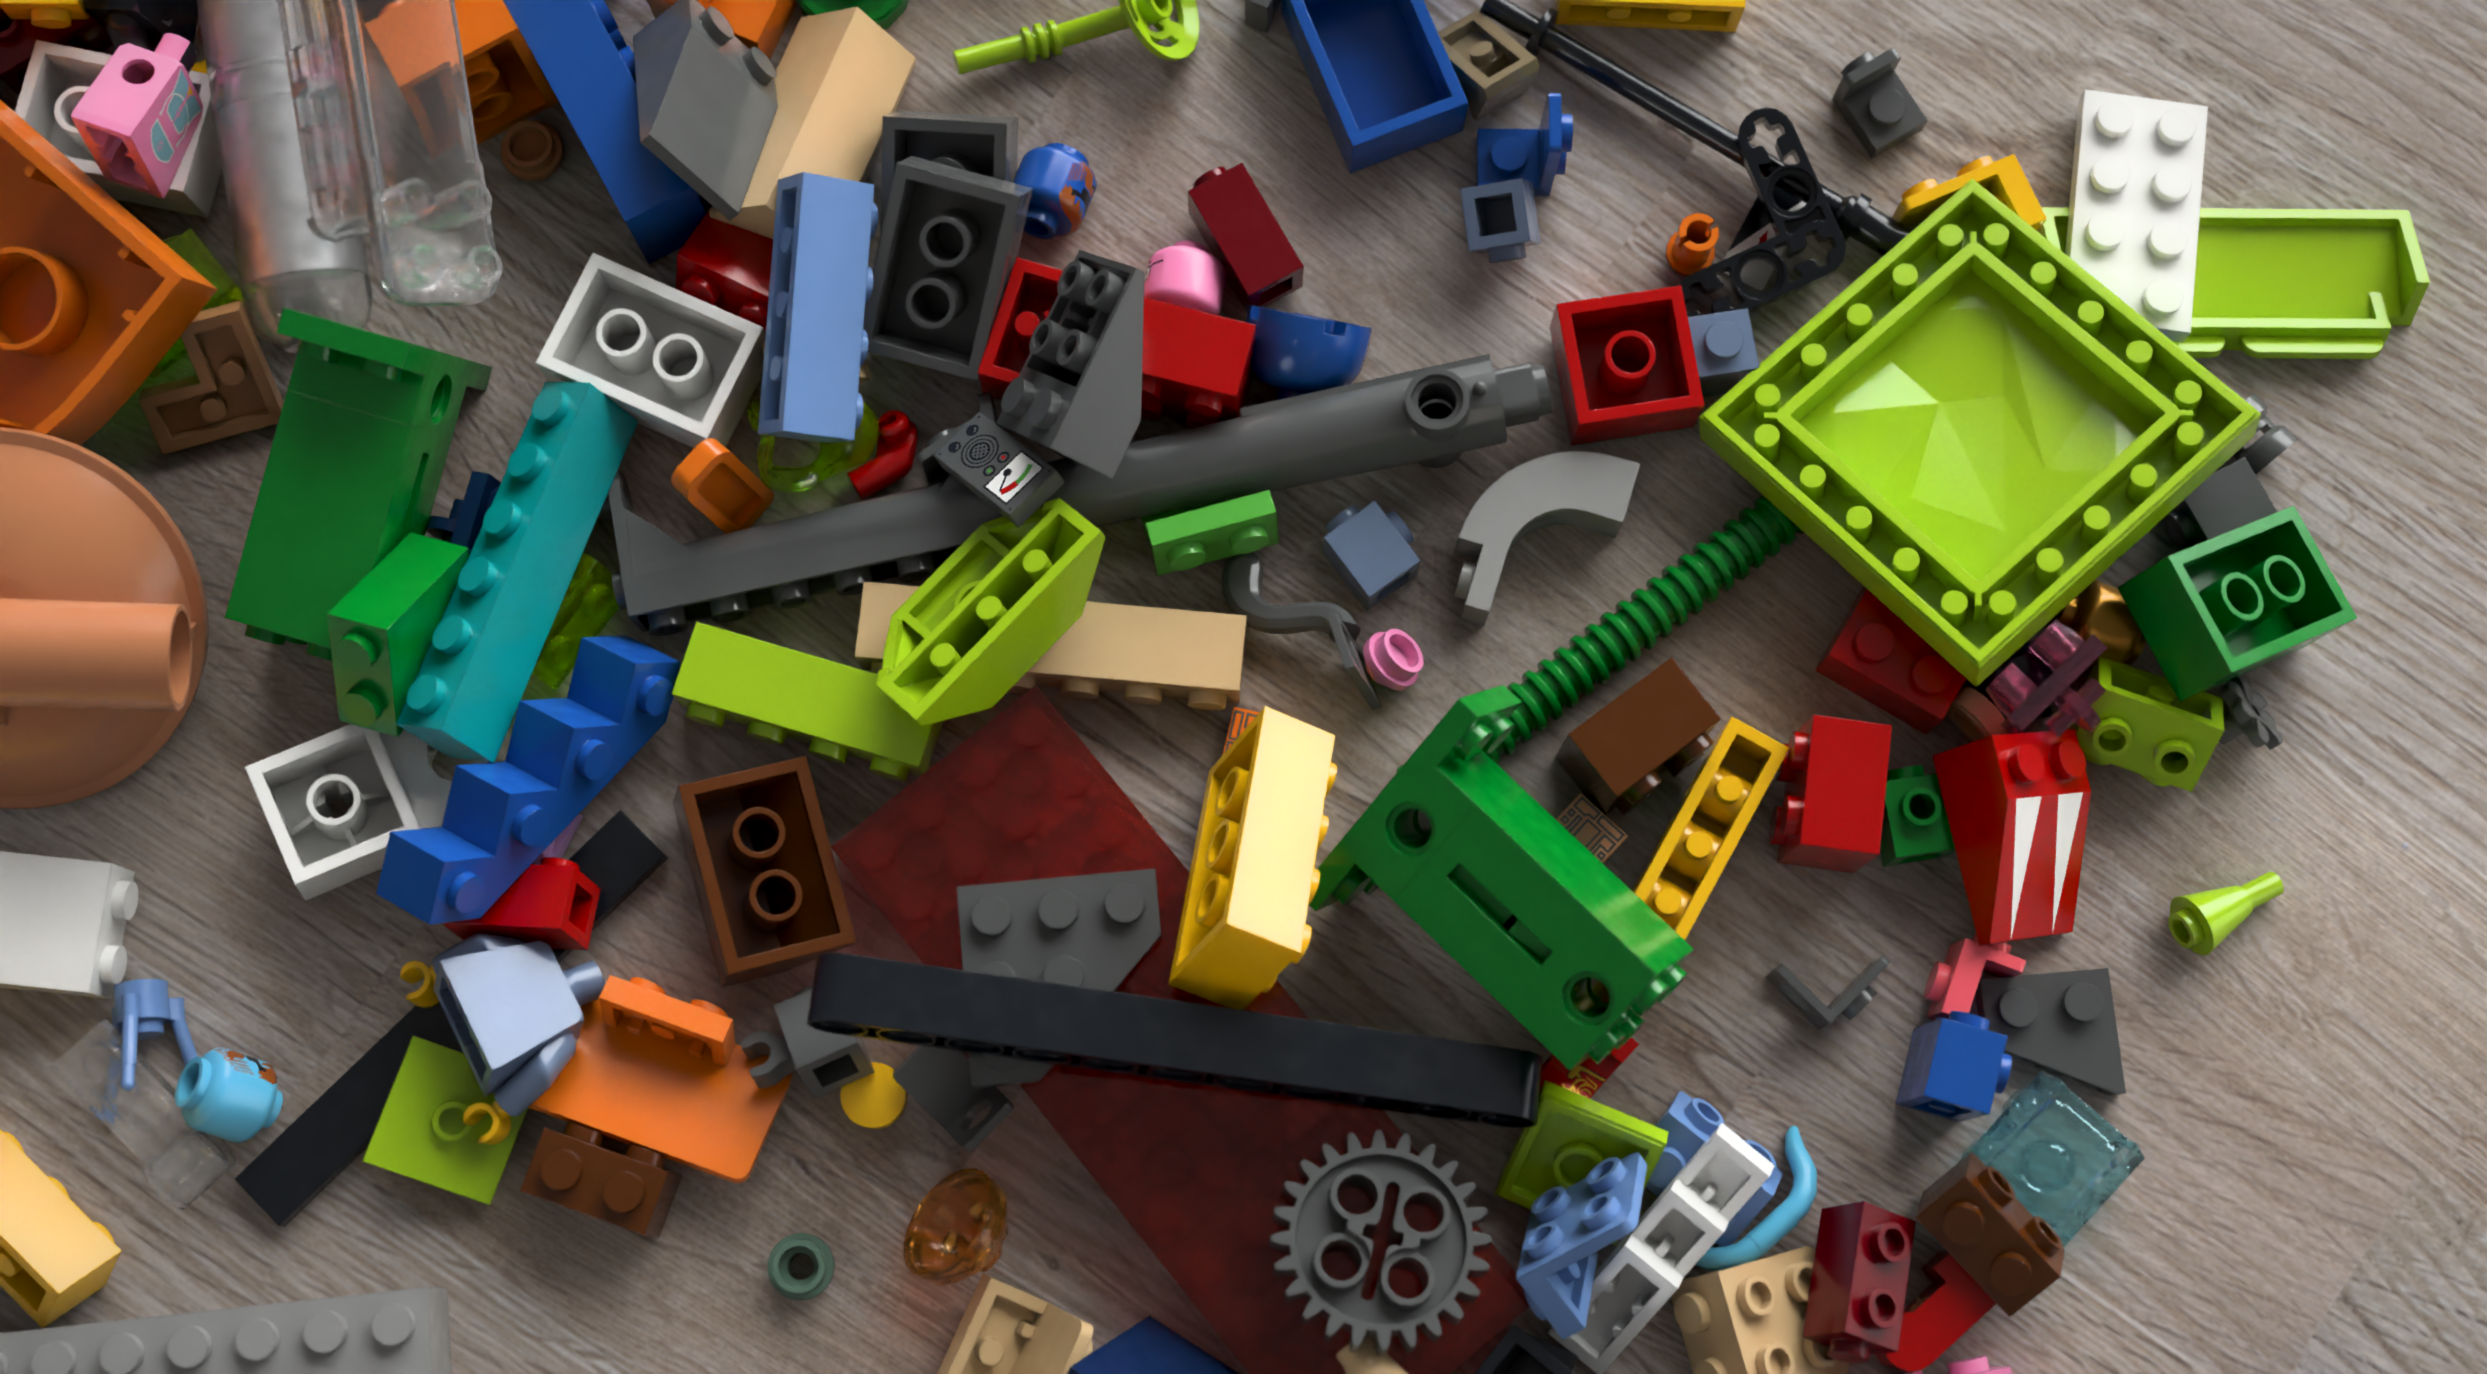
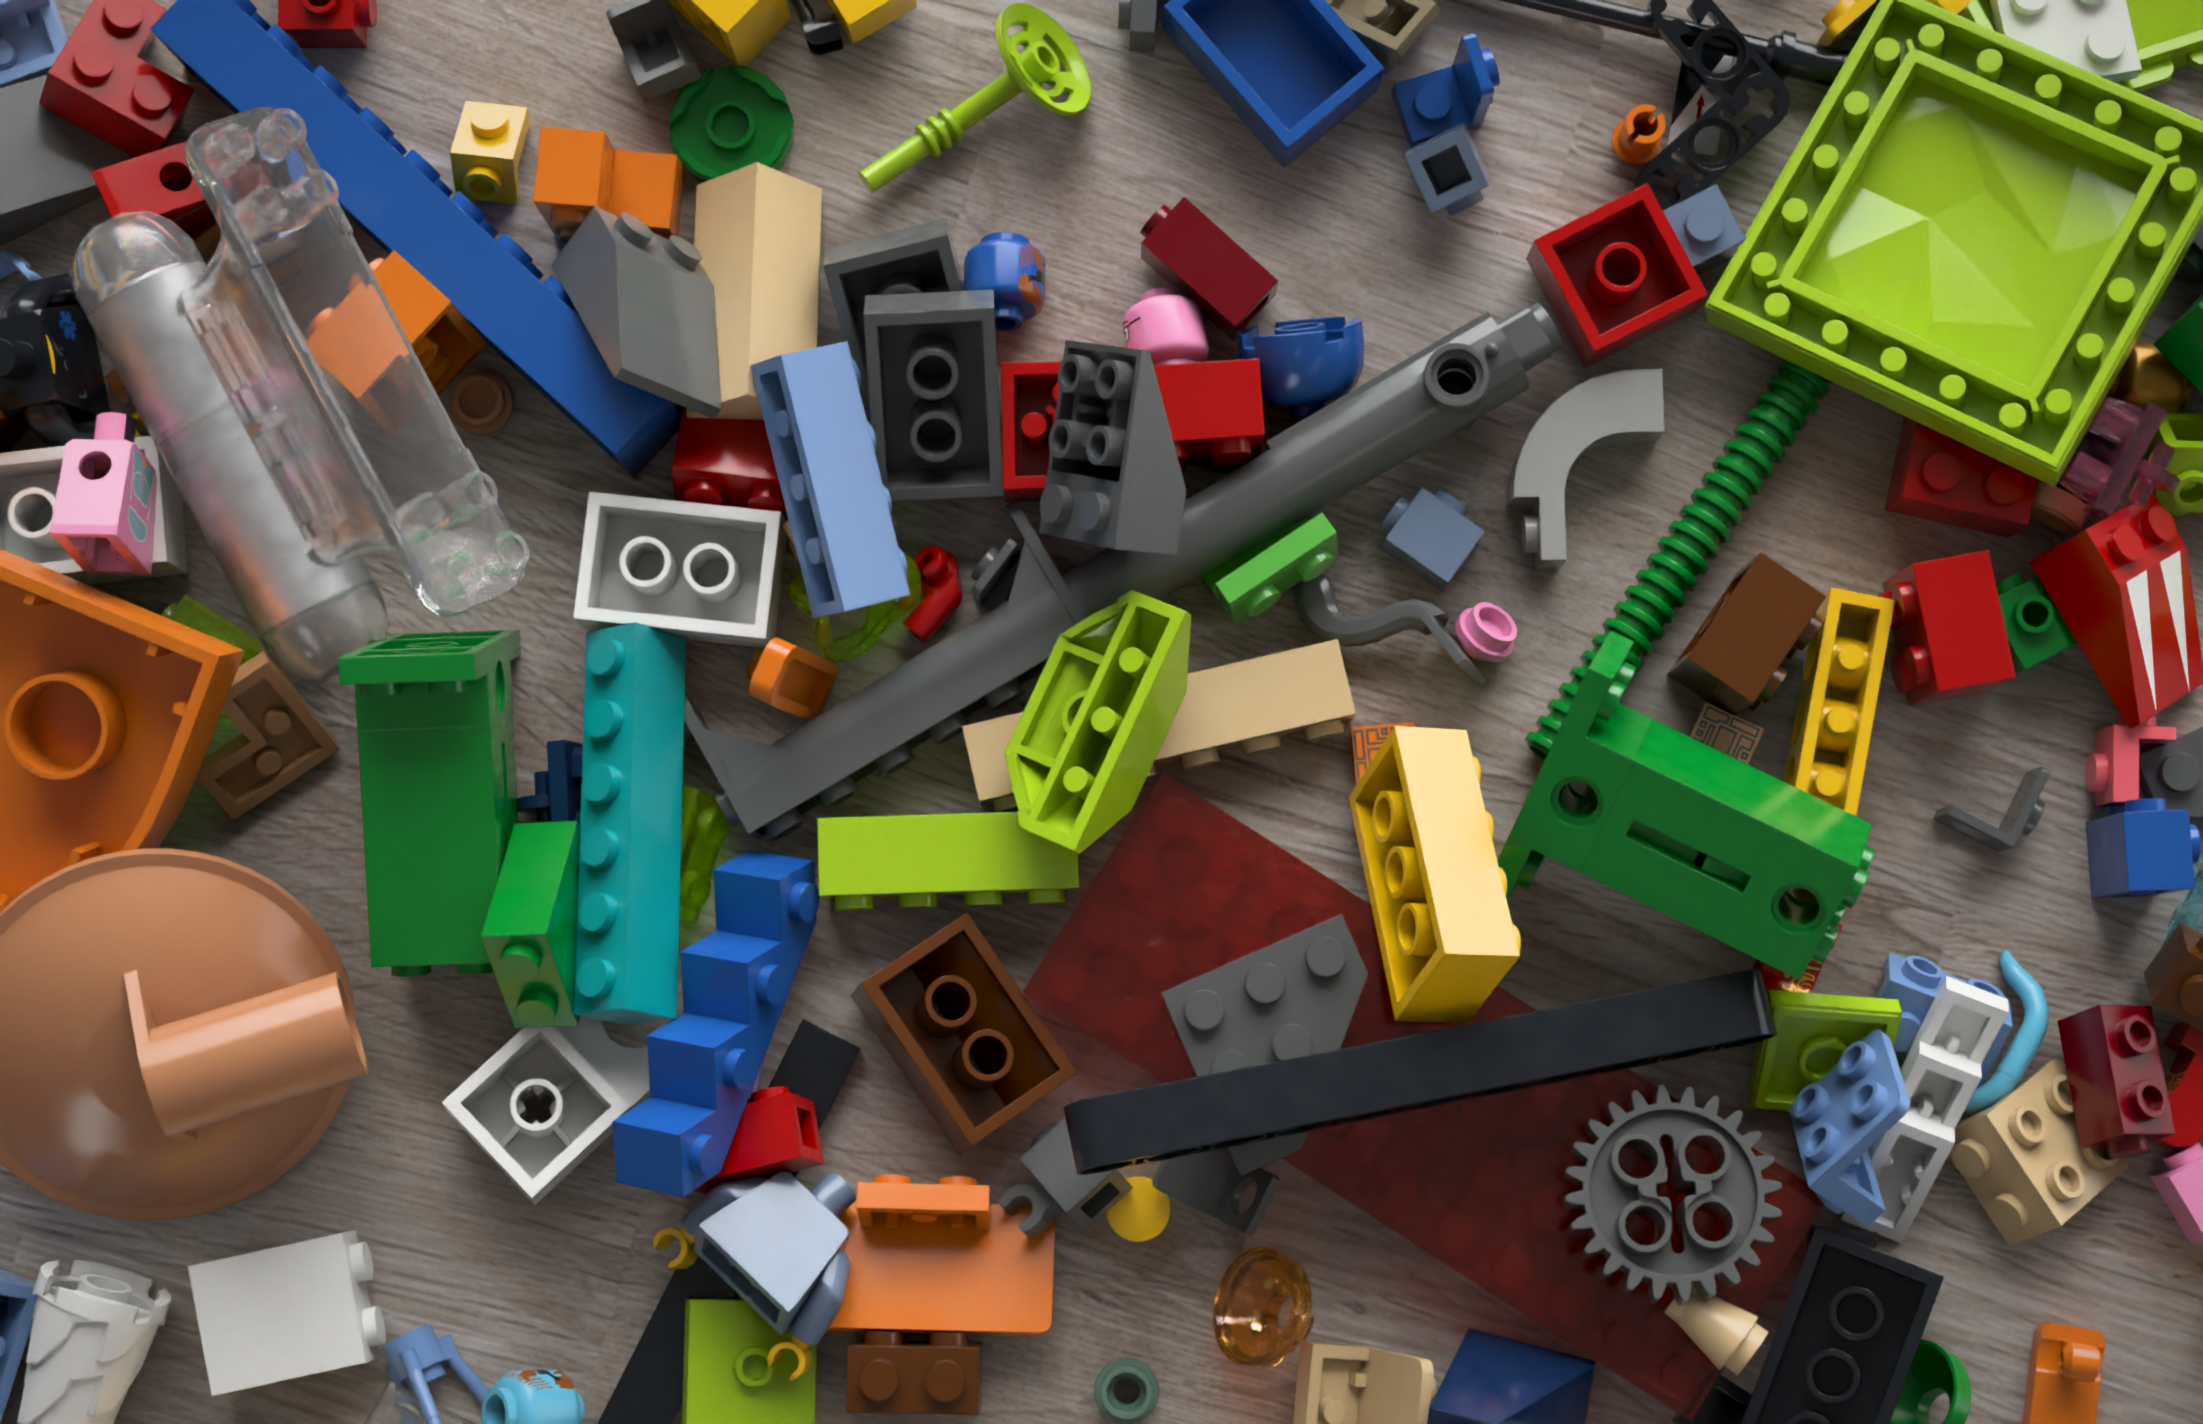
camera: 15 degrees left, 5 degrees up
dark grey tile [934,412,1065,528] -> none

